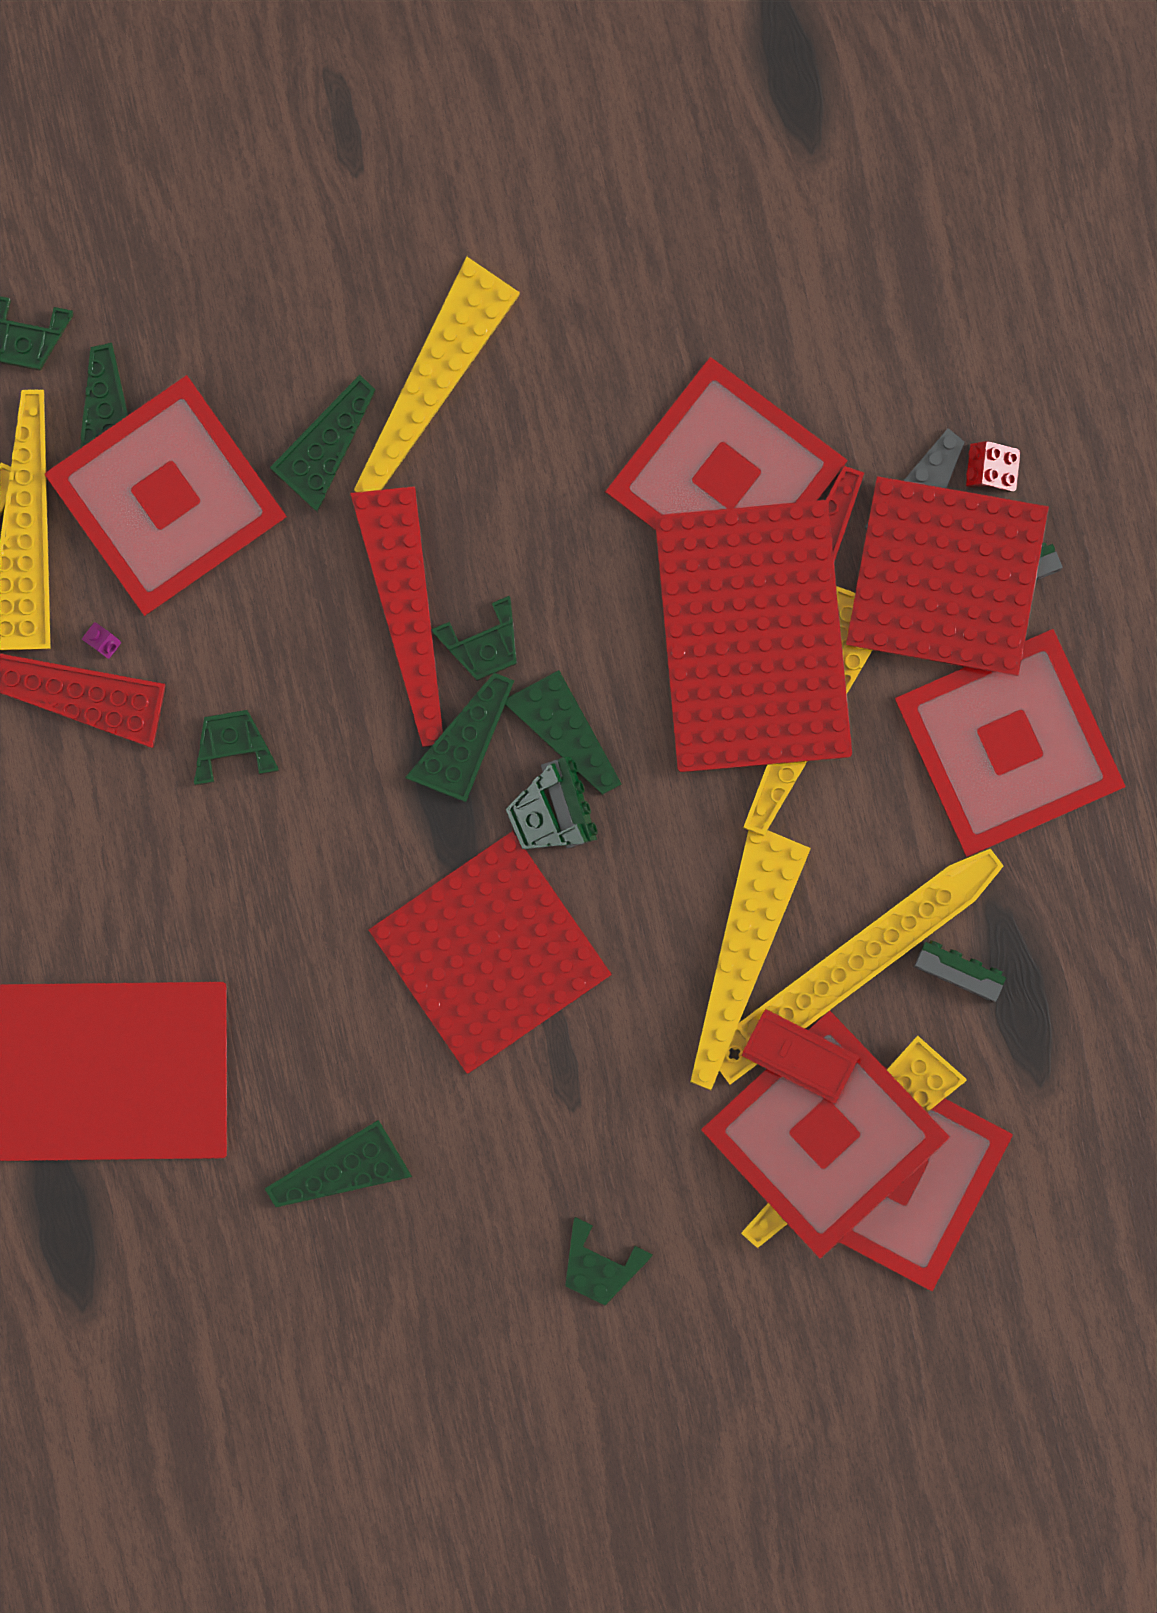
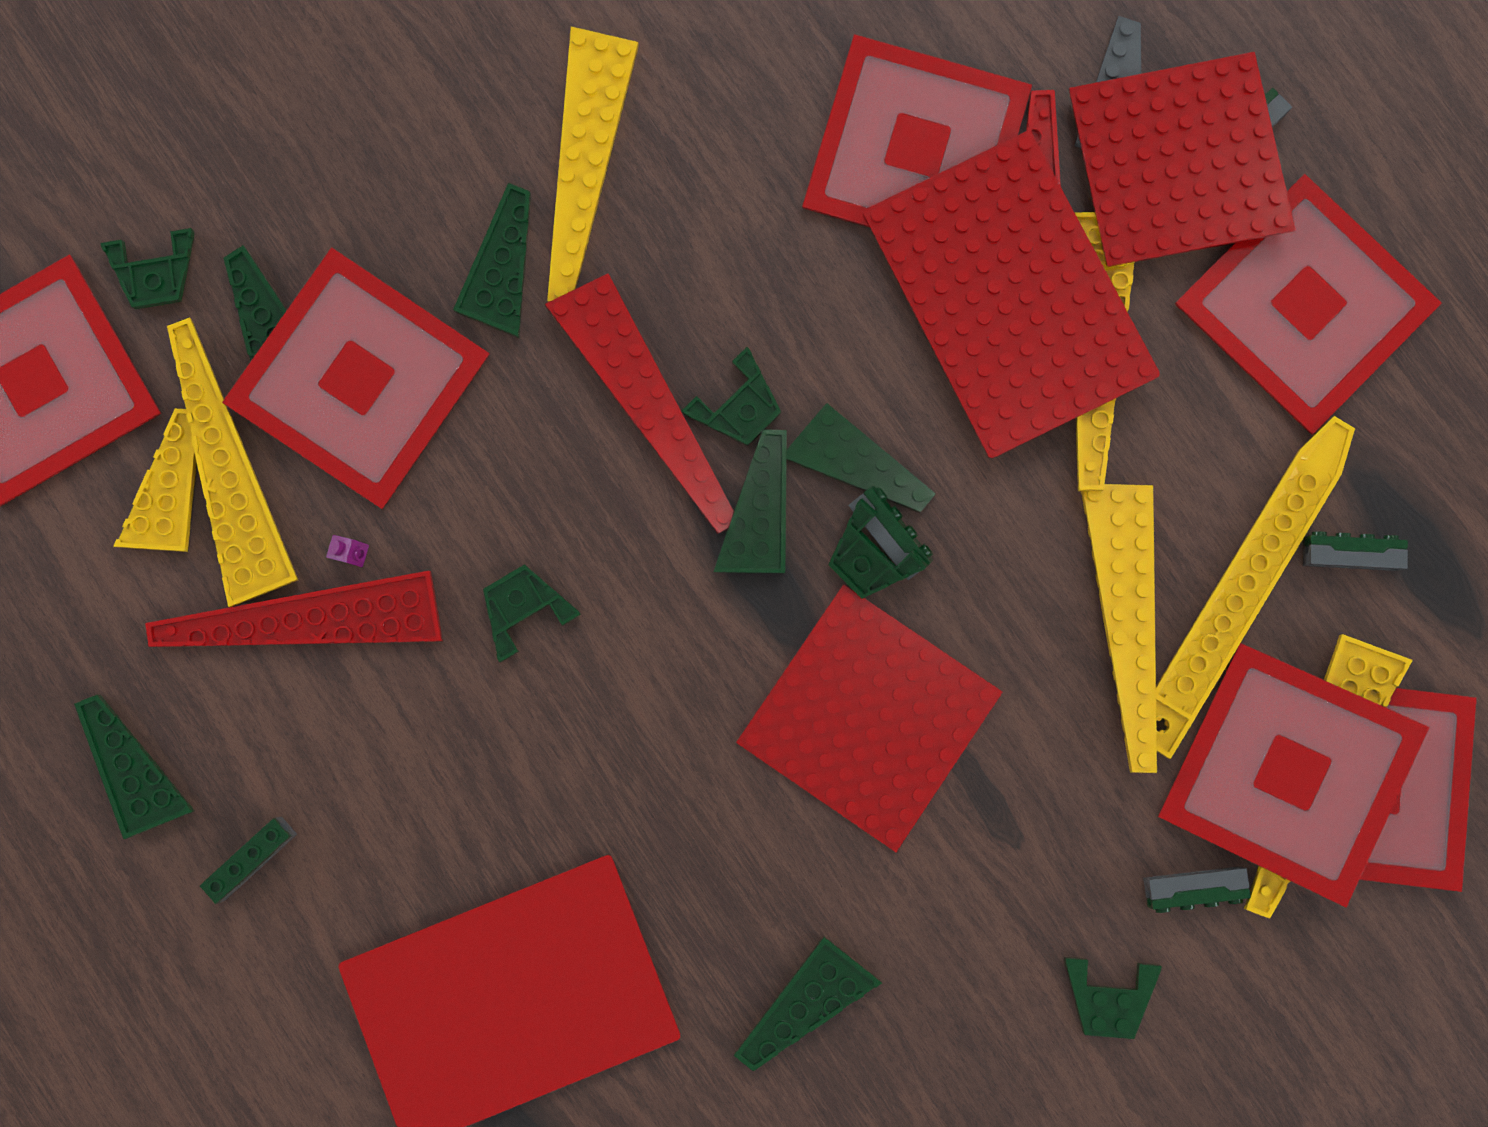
camera: 20 degrees left, 0 degrees up
red piece [741,1009,860,1104] -> none
bracket [966,441,1020,492] -> none
none -> piece [1143,866,1251,913]

